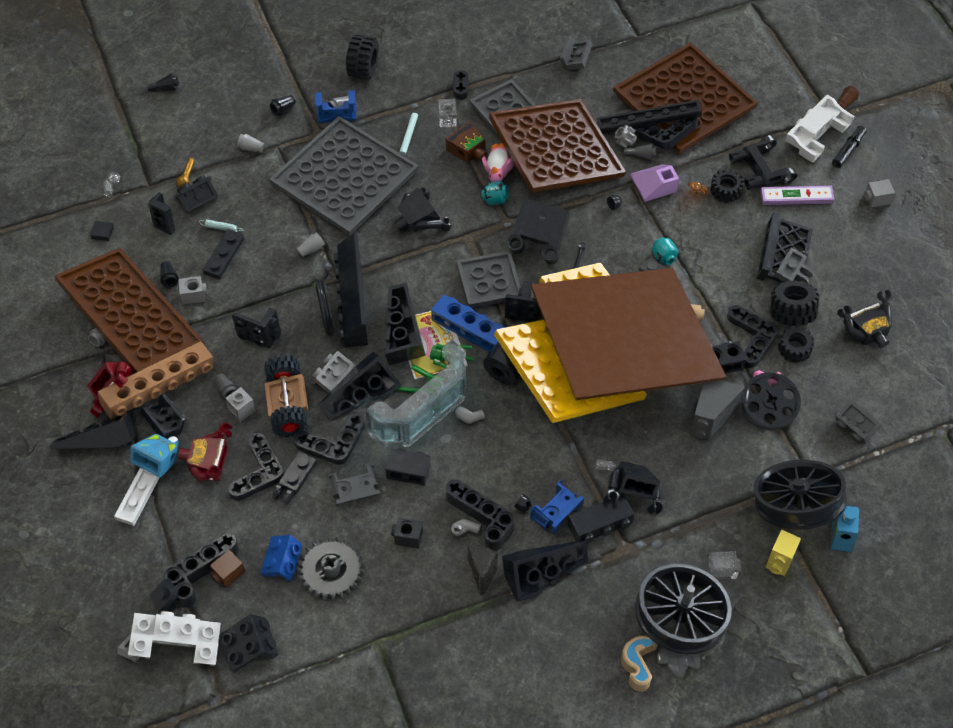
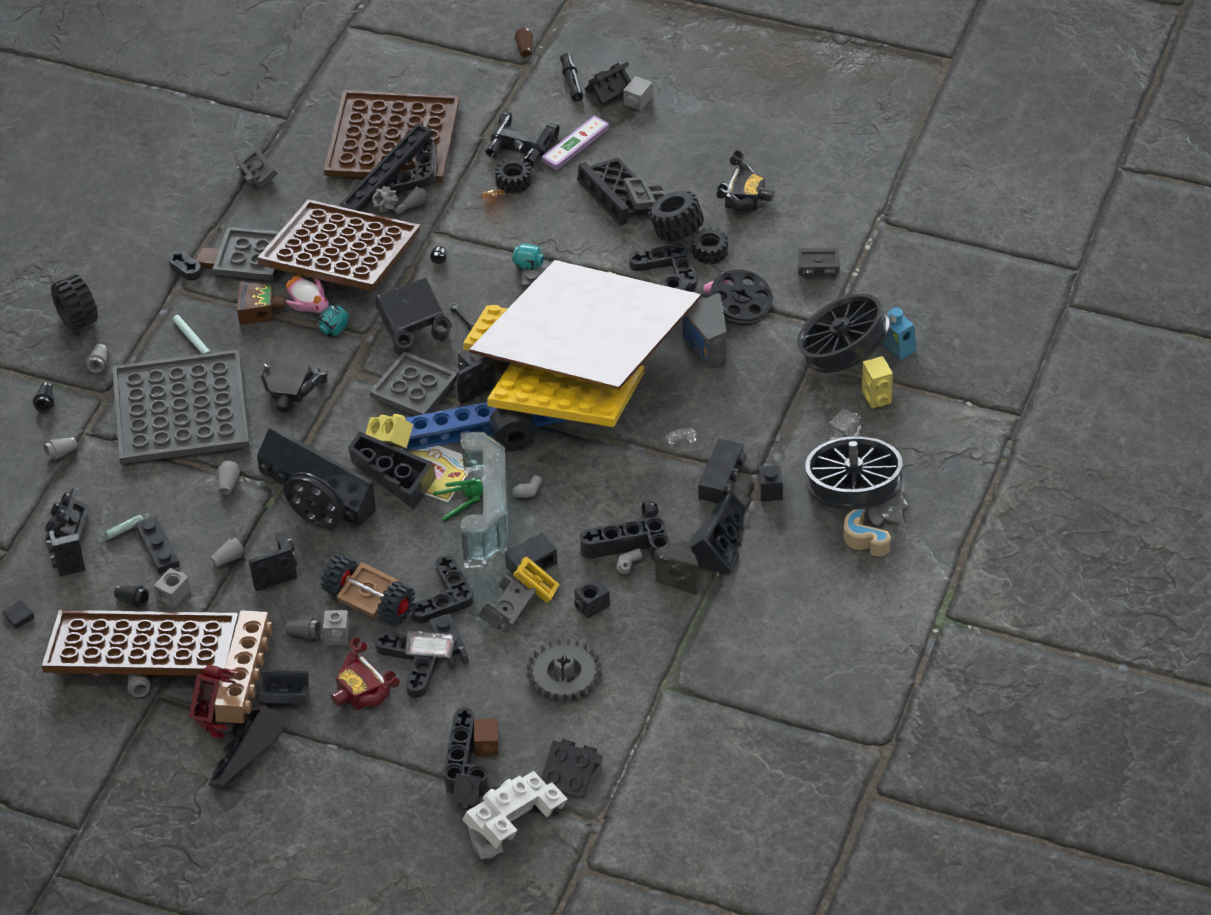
camera: 45 degrees left, 10 degrees down
white plate [114,467,159,526] -> none
dark azure torso [131,434,179,478] -> none
pearl gold bar [176,158,195,188] -> none
blue bracket [260,535,302,581] -> none
light grey bracket [311,350,355,393] -> none
blue piece [315,90,357,123] -> none
black wedge [318,352,402,420] -> none
green plant [430,344,474,375] -> none
clear brick [438,99,457,127] -> none
blue piece [530,479,584,534] -> none
black torso [603,461,664,515] -> none
lavender slope [630,164,679,202] -> none
white bracket [785,95,854,163] -> none
none -> tile [196,248,219,268]
none -> light grey cone [211,538,245,568]
none -> light yellow brick [366,414,413,449]
none -> clear slope [405,631,455,658]
none -> yellow tile [513,556,560,603]
none -> black bracket [584,62,631,105]
none -> black slope [757,465,783,501]

